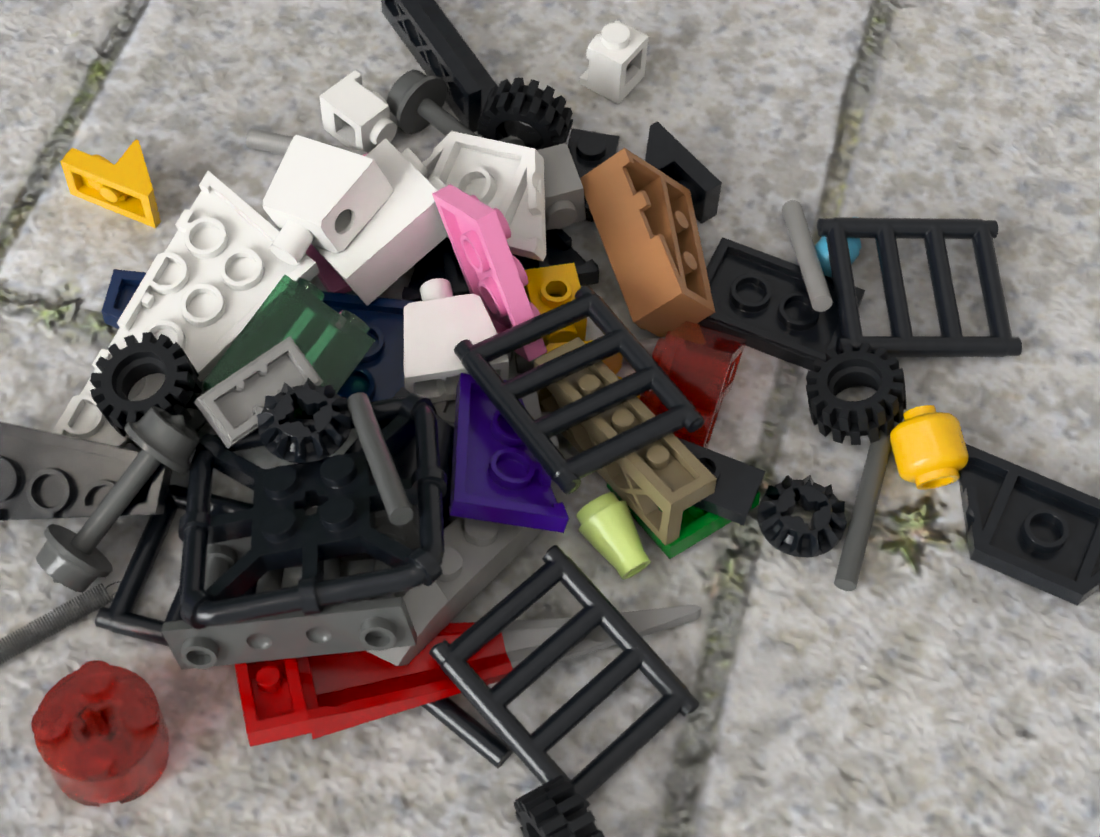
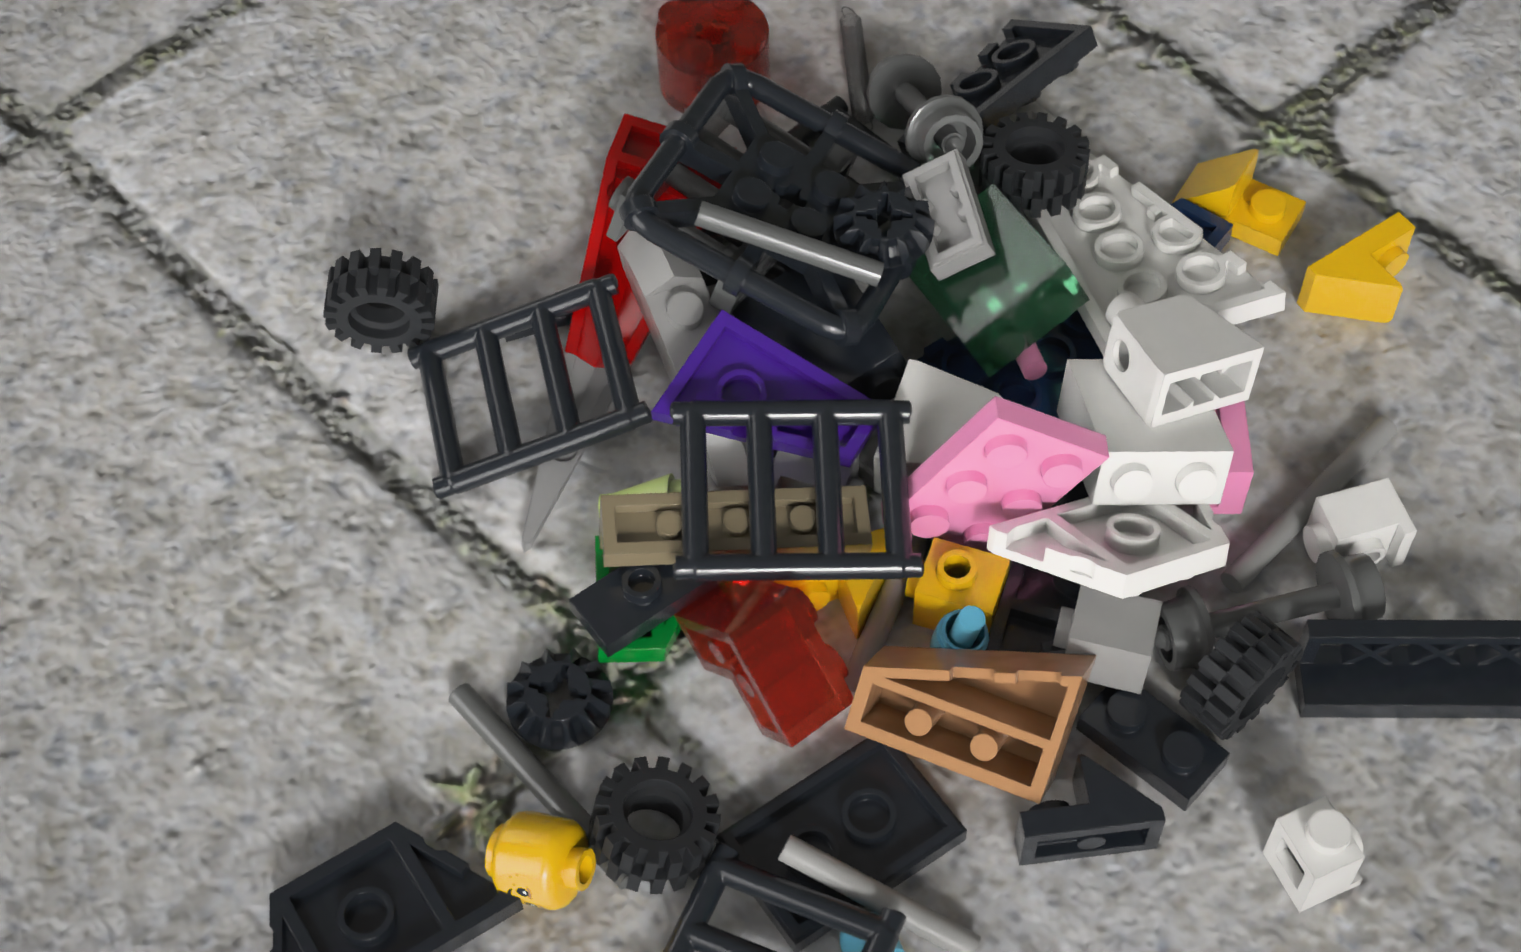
camera: 125 degrees right, 0 degrees up
none -> medium azure cylinder [930,606,989,650]
none -> yellow slope [1172,149,1306,256]

